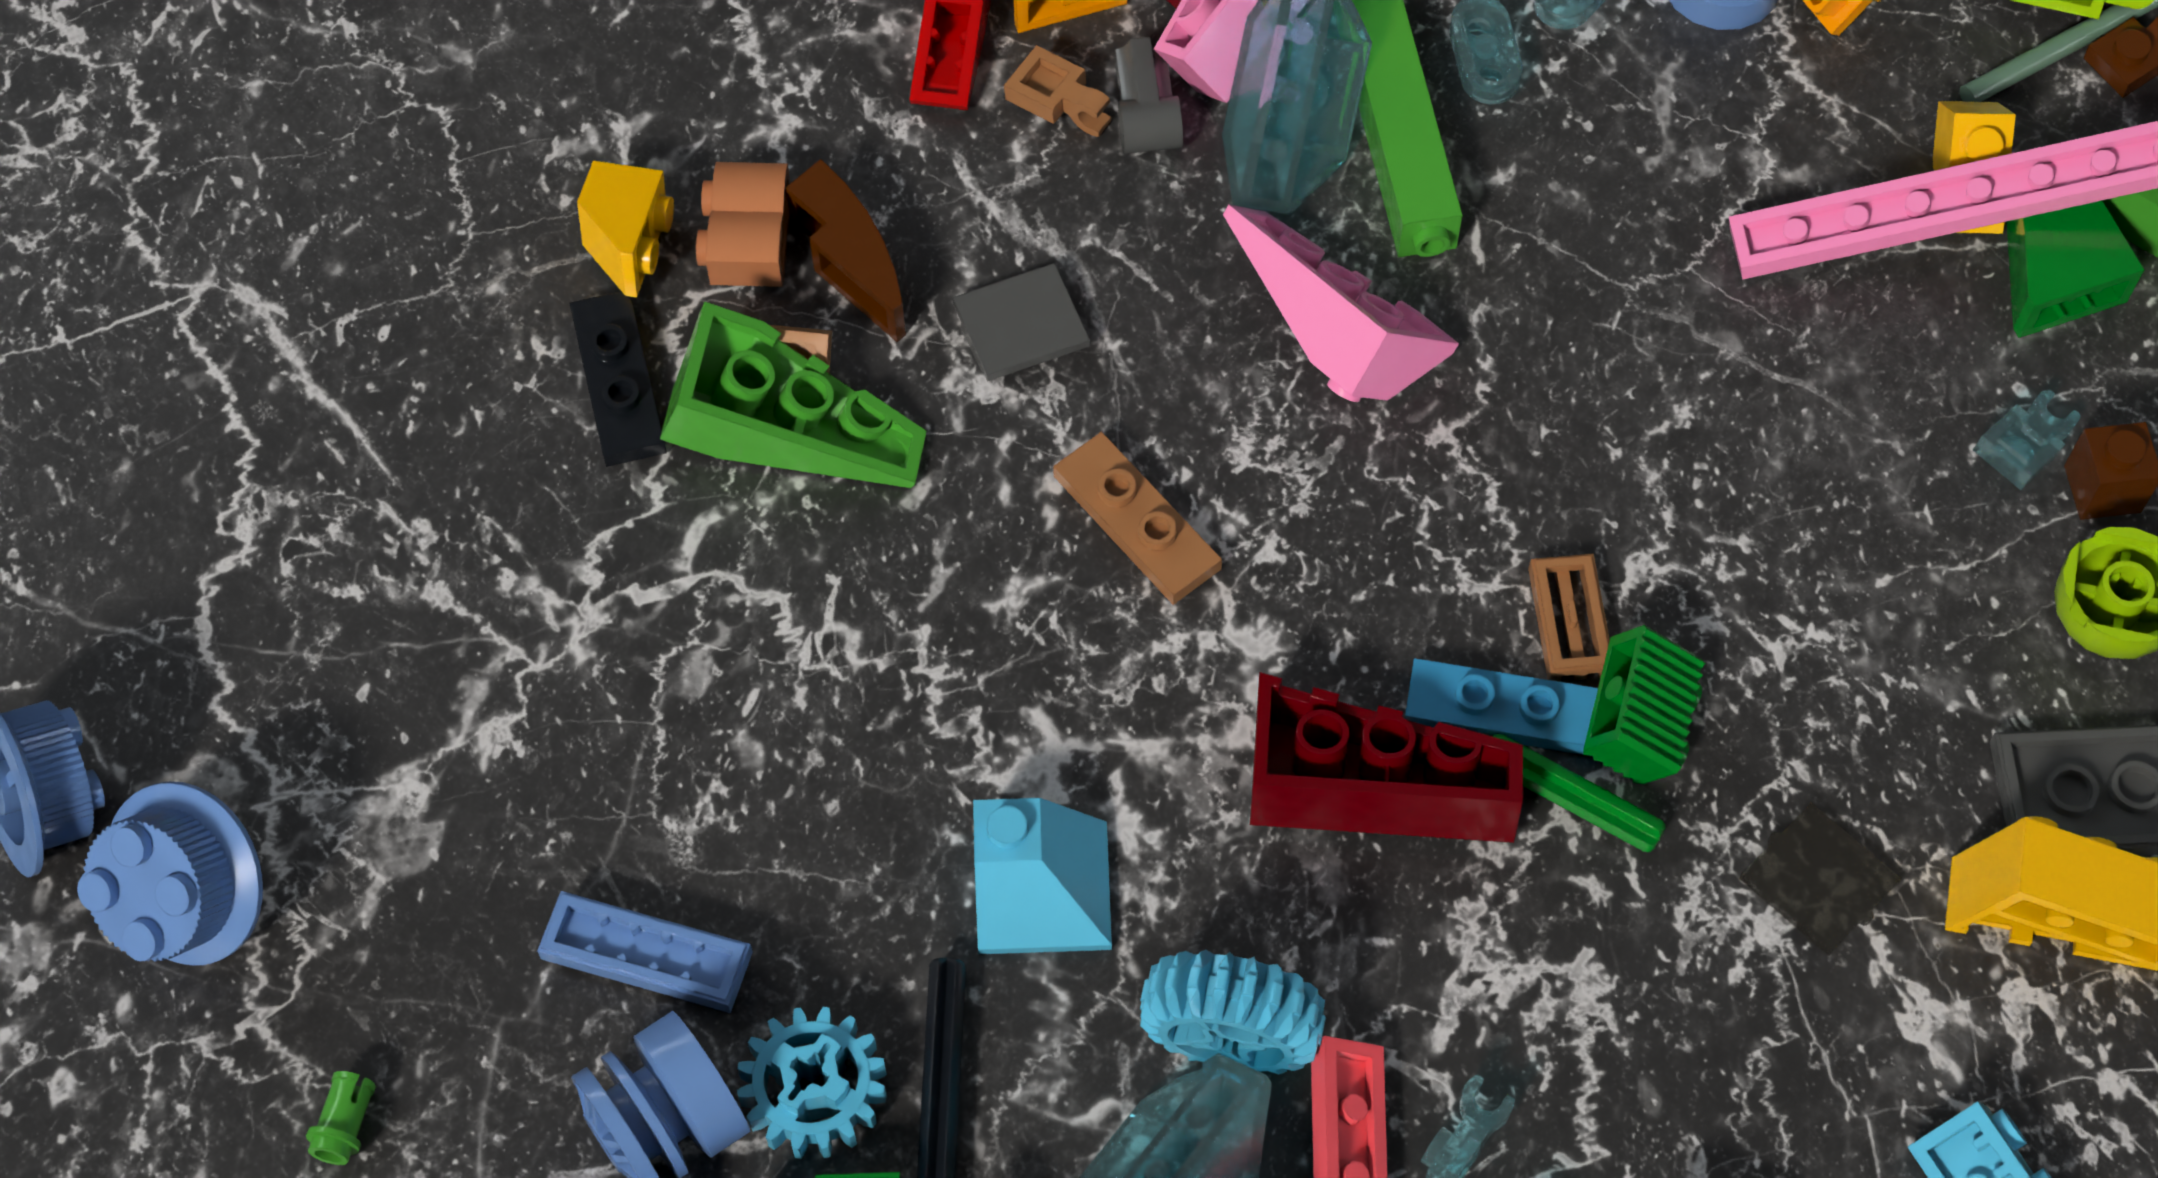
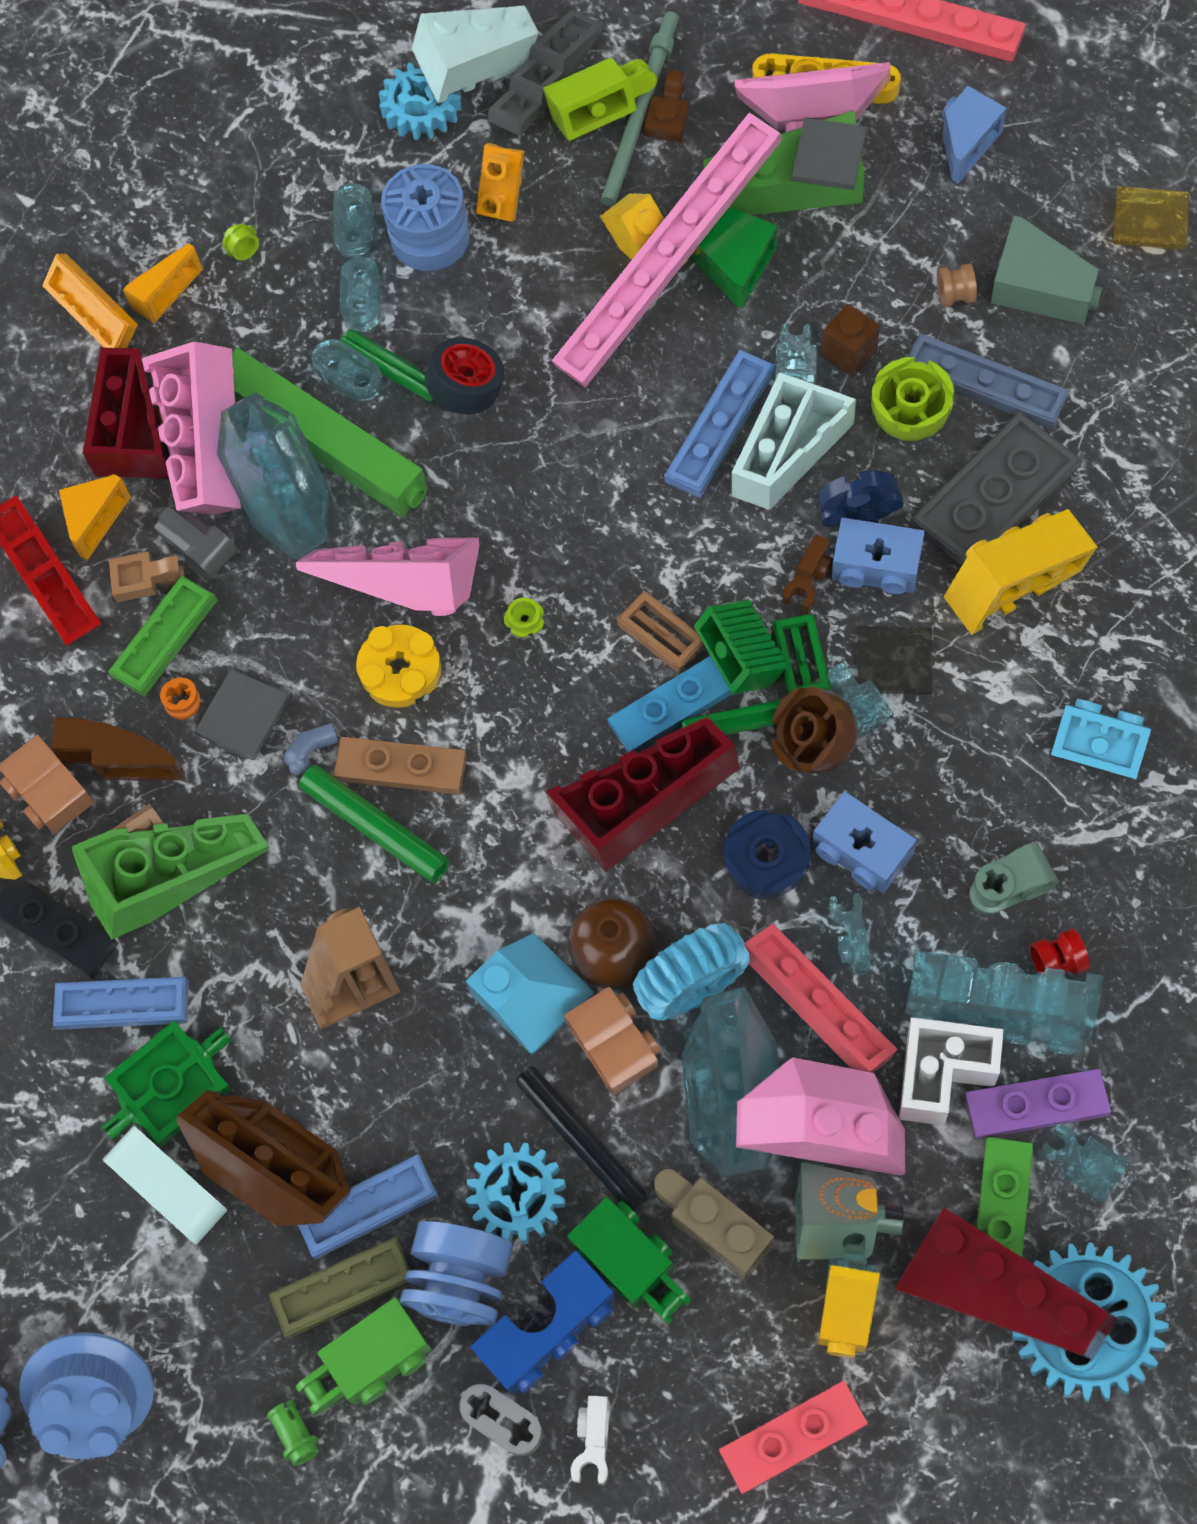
camera: 35 degrees left, 5 degrees up
none -> medium blue plate [53,977,189,1030]
none -> green plate [101,1021,232,1148]
none -> light aqua beam [102,1126,228,1245]
none -> bright green plate [108,576,217,697]
none -> orange bush [160,677,201,720]
none -> reddish brown wedge [177,1090,351,1226]
none -> olive plate [268,1236,411,1339]
none -> sand blue arm [284,723,338,775]
none -> bright green brick [296,1297,432,1415]
none -> green piece [299,764,450,884]
none -> medium nougat wedge [300,907,400,1030]
none -> green axle [339,329,435,402]
none -> yellow plate [356,625,441,708]
none -> black wheel [425,337,504,415]
none -> lime plate [504,597,544,638]
none -> nougat brick [564,987,661,1096]
none -> reddish brown cylinder [568,899,656,989]
none -> medium blue tile [664,349,775,498]
none -> dark blue plate [724,810,810,899]
none -> light aqua wedge [732,372,856,510]
none -> green tile [772,614,831,695]
none -> reddish brown cylinder [772,686,858,774]
none -> reddish brown plate [783,534,834,614]
none -> medium blue brick [813,791,917,894]
none -> dark blue plate [818,470,904,527]
none -> clear light blue plate [829,662,894,740]
none -> medium blue brick [832,517,925,594]

